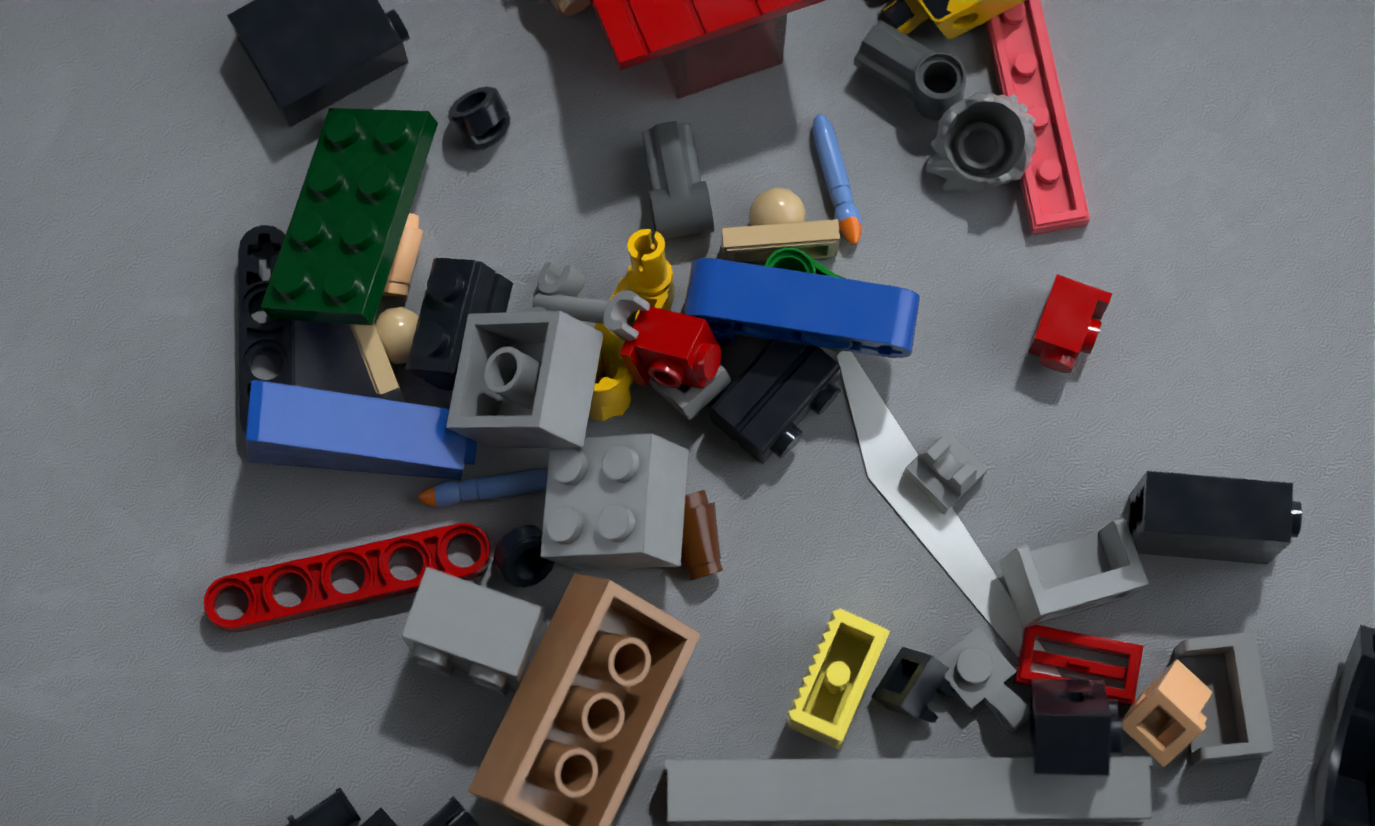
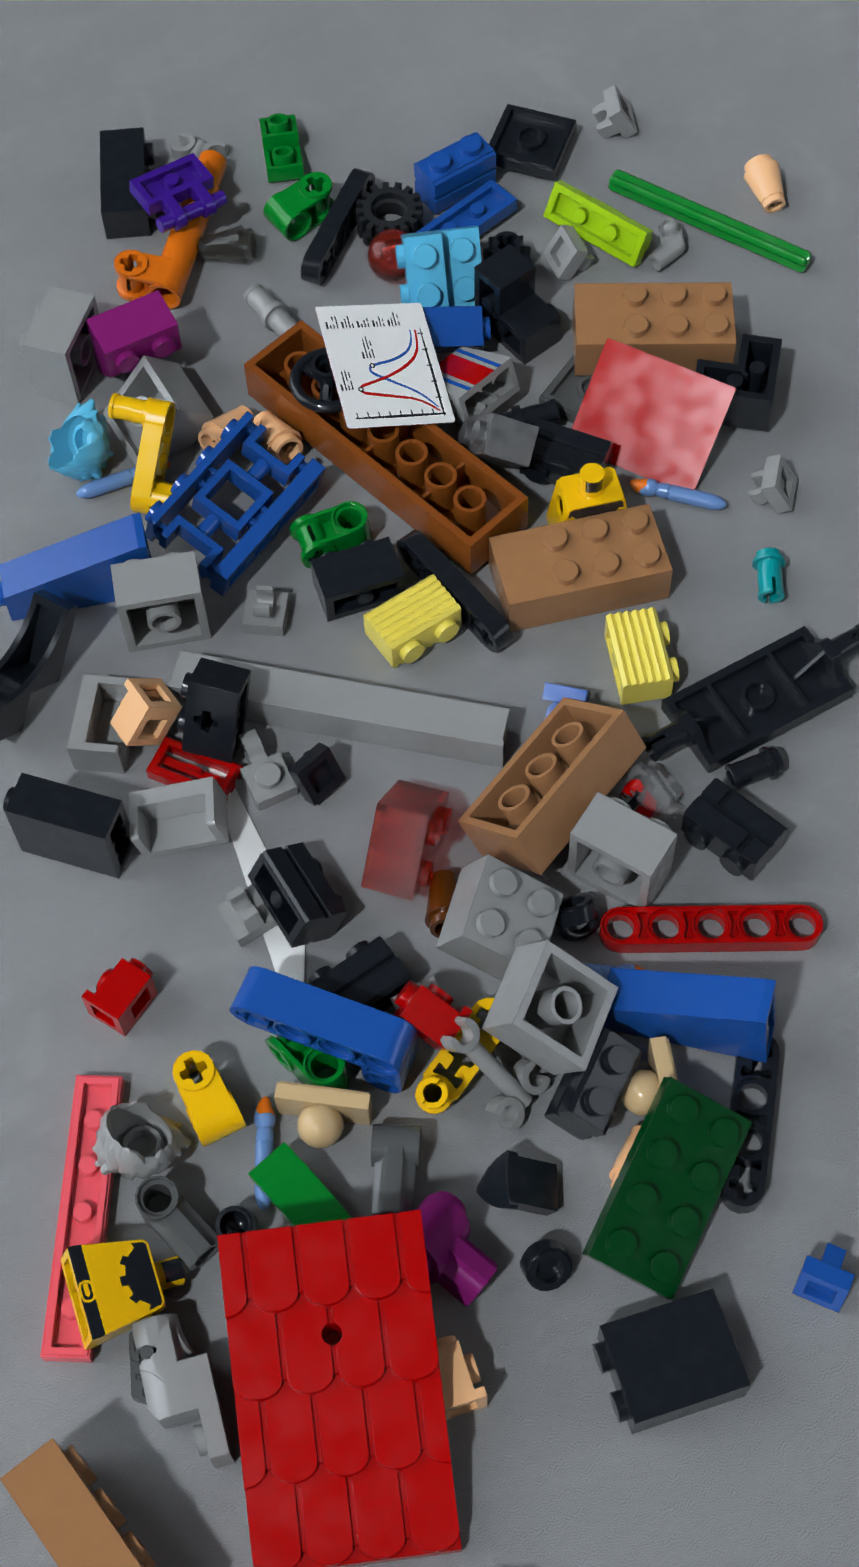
camera: 165 degrees left, 15 degrees down
light yellow brick [786,609,890,749] -> none
none -> yellow piece [172,1050,246,1148]
none -> black piece [215,1205,258,1235]
none -> black brick [248,842,348,948]
none -> green slope [248,1142,351,1226]
none -> clear red brick [361,779,453,900]
none -> magenta piece [416,1191,498,1307]
none -> black tile [476,1150,558,1216]
none -> clear head [620,762,685,824]
none -> black brick [681,778,788,881]
none -> blue tile [792,1243,855,1313]

